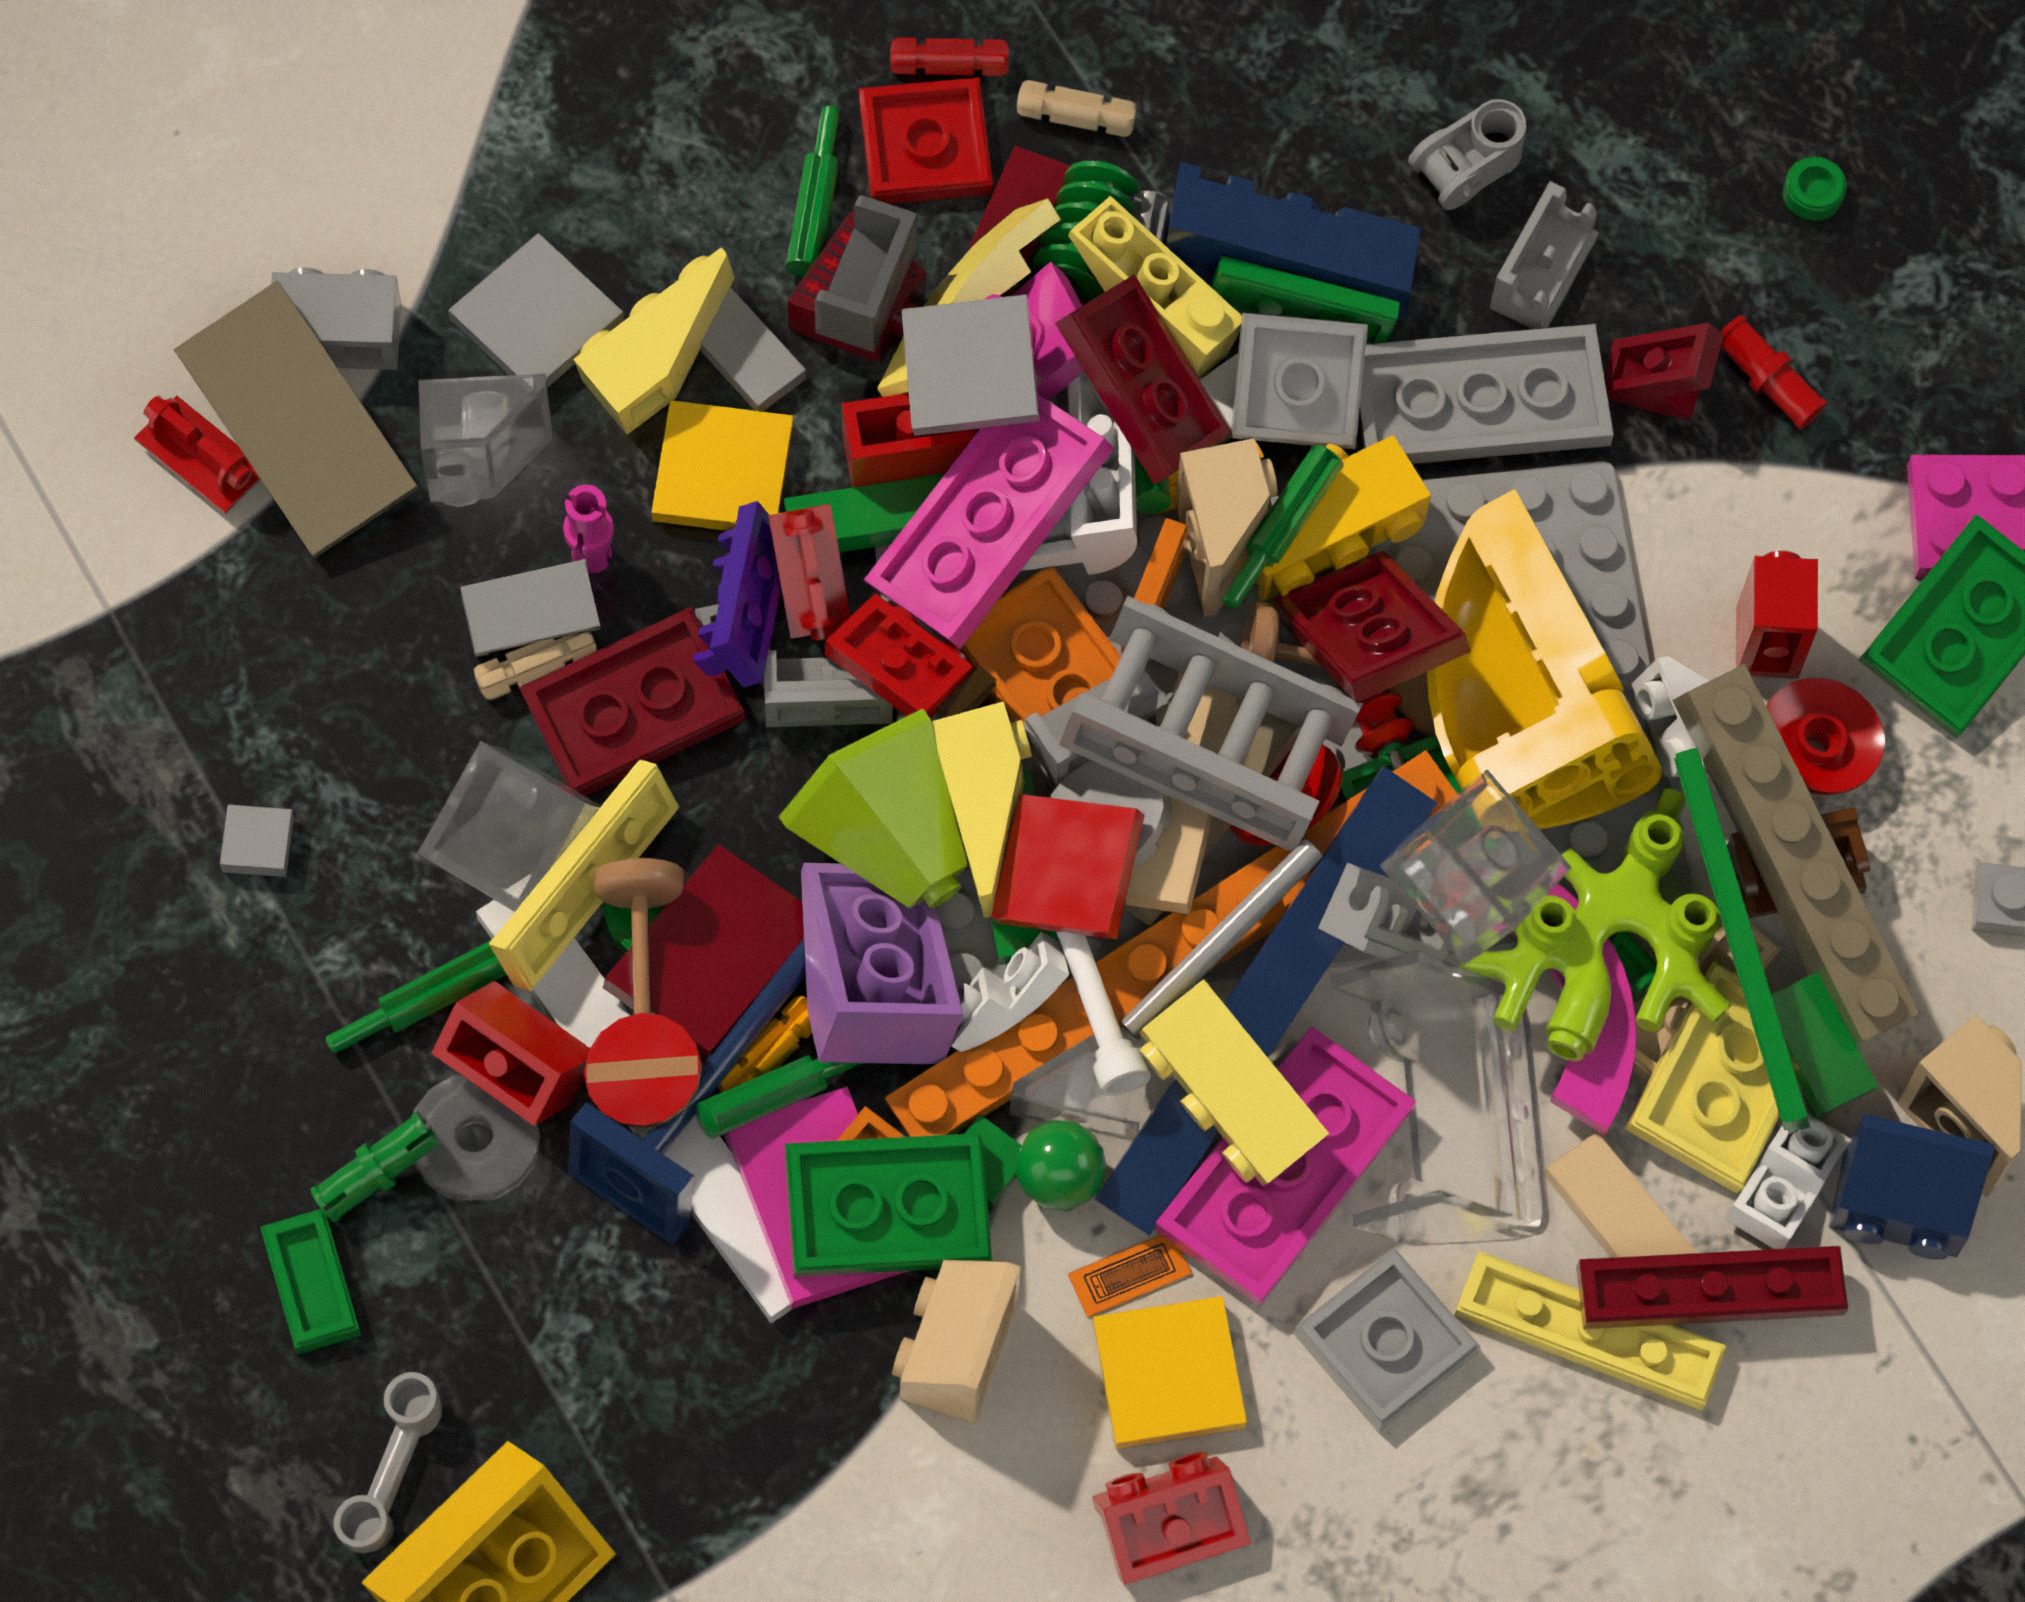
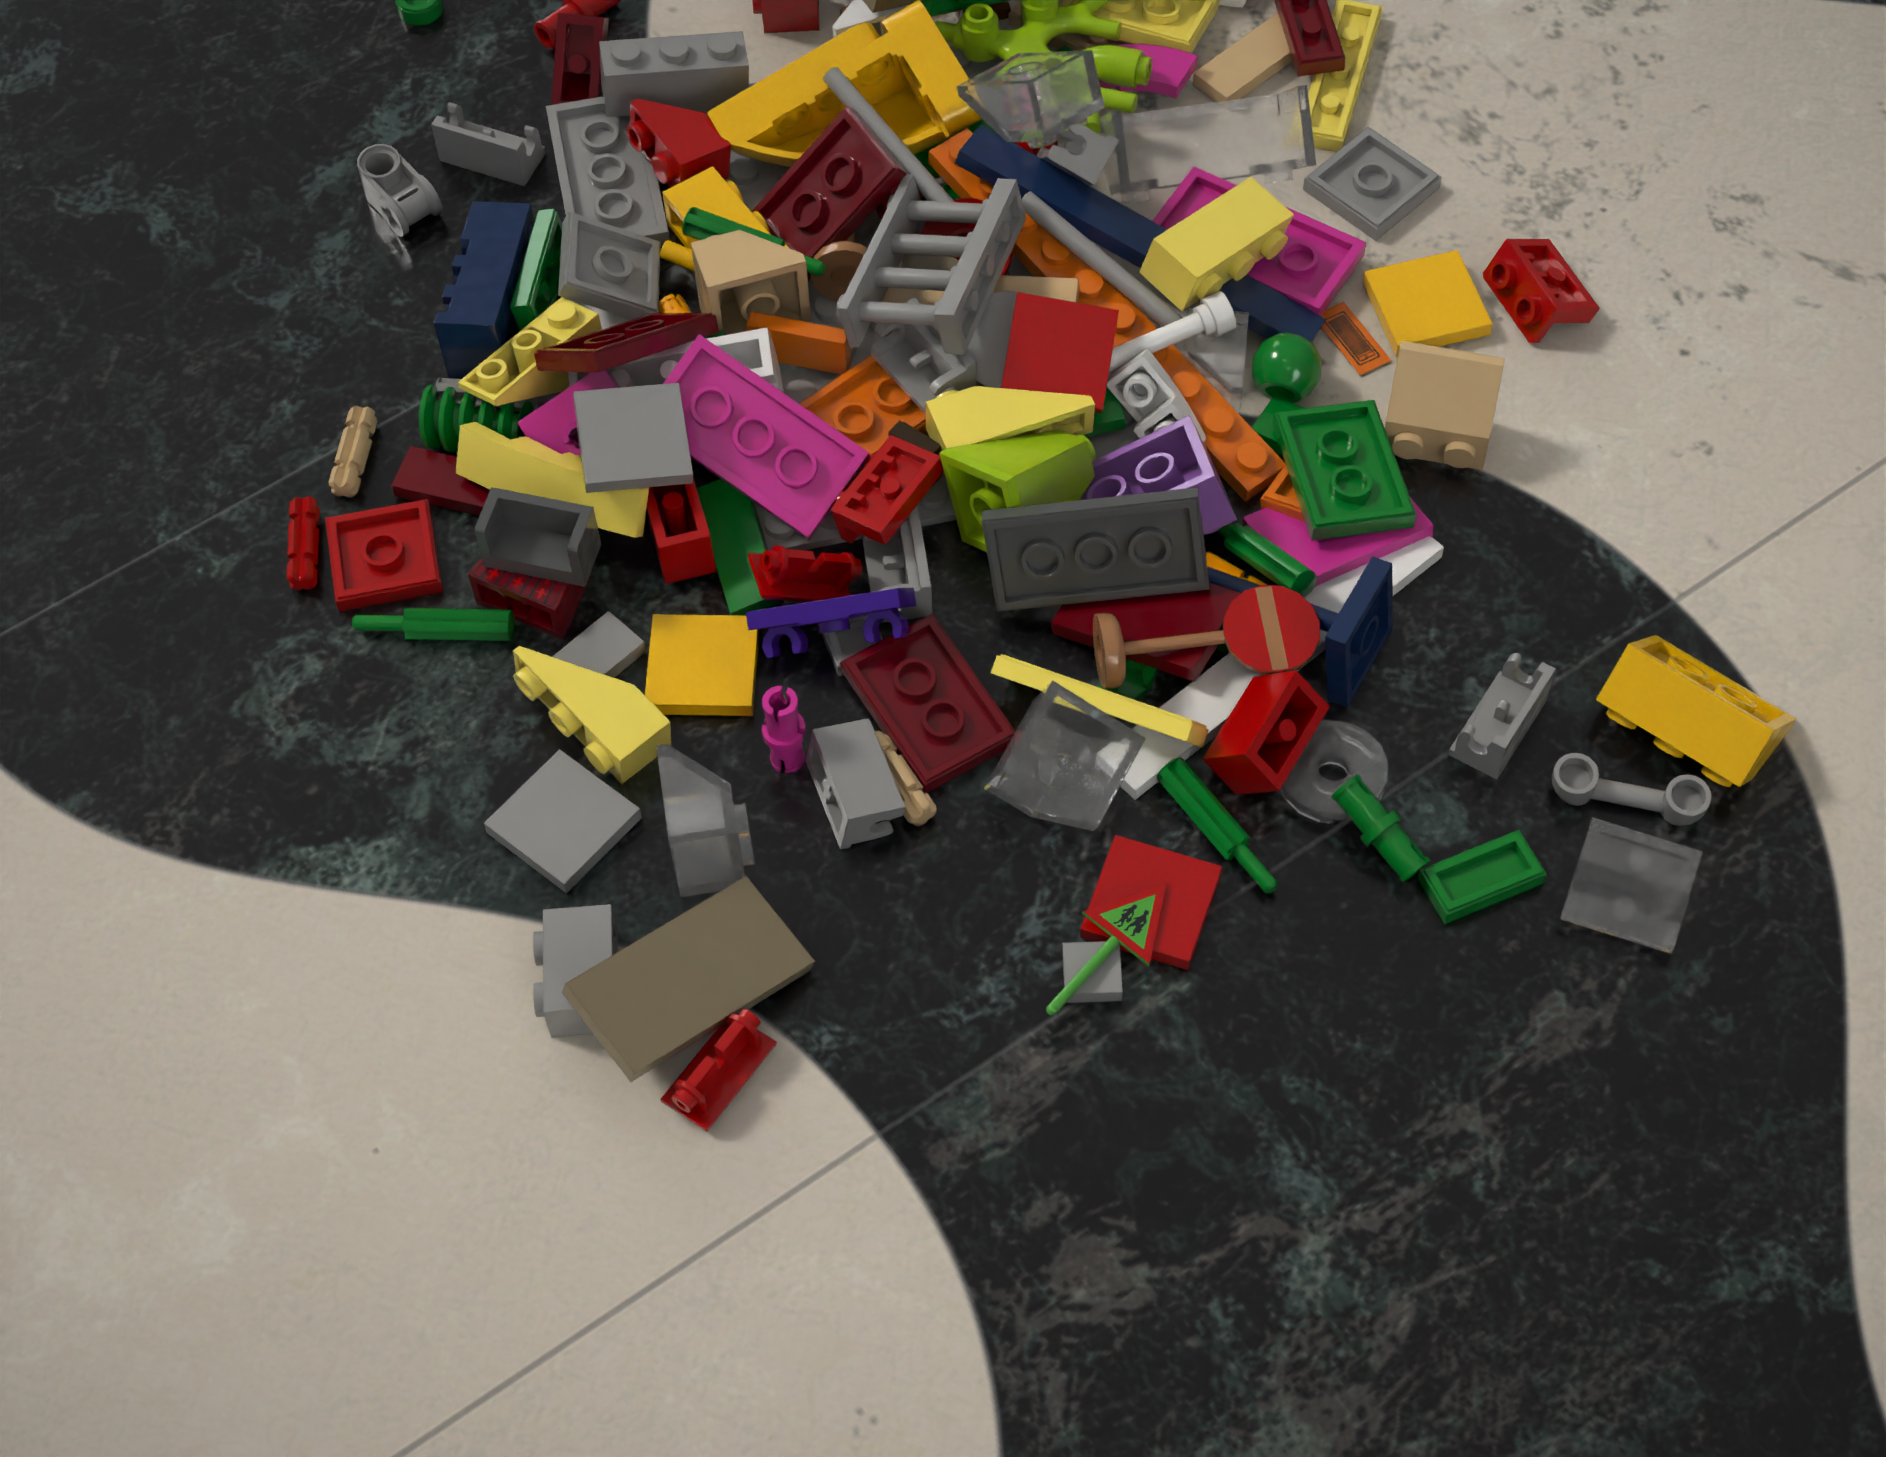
camera: 90 degrees left, 10 degrees down
none -> light grey brick [599,31,749,117]
none -> red slope [626,99,731,188]
none -> light grey bar [823,67,955,202]
none -> dark grey tile [982,487,1210,612]
none -> piece [1046,881,1168,1015]
none -> red tile [1080,835,1222,970]
none -> light grey hinge [1448,653,1556,779]
none -> clear slope [1560,817,1703,955]

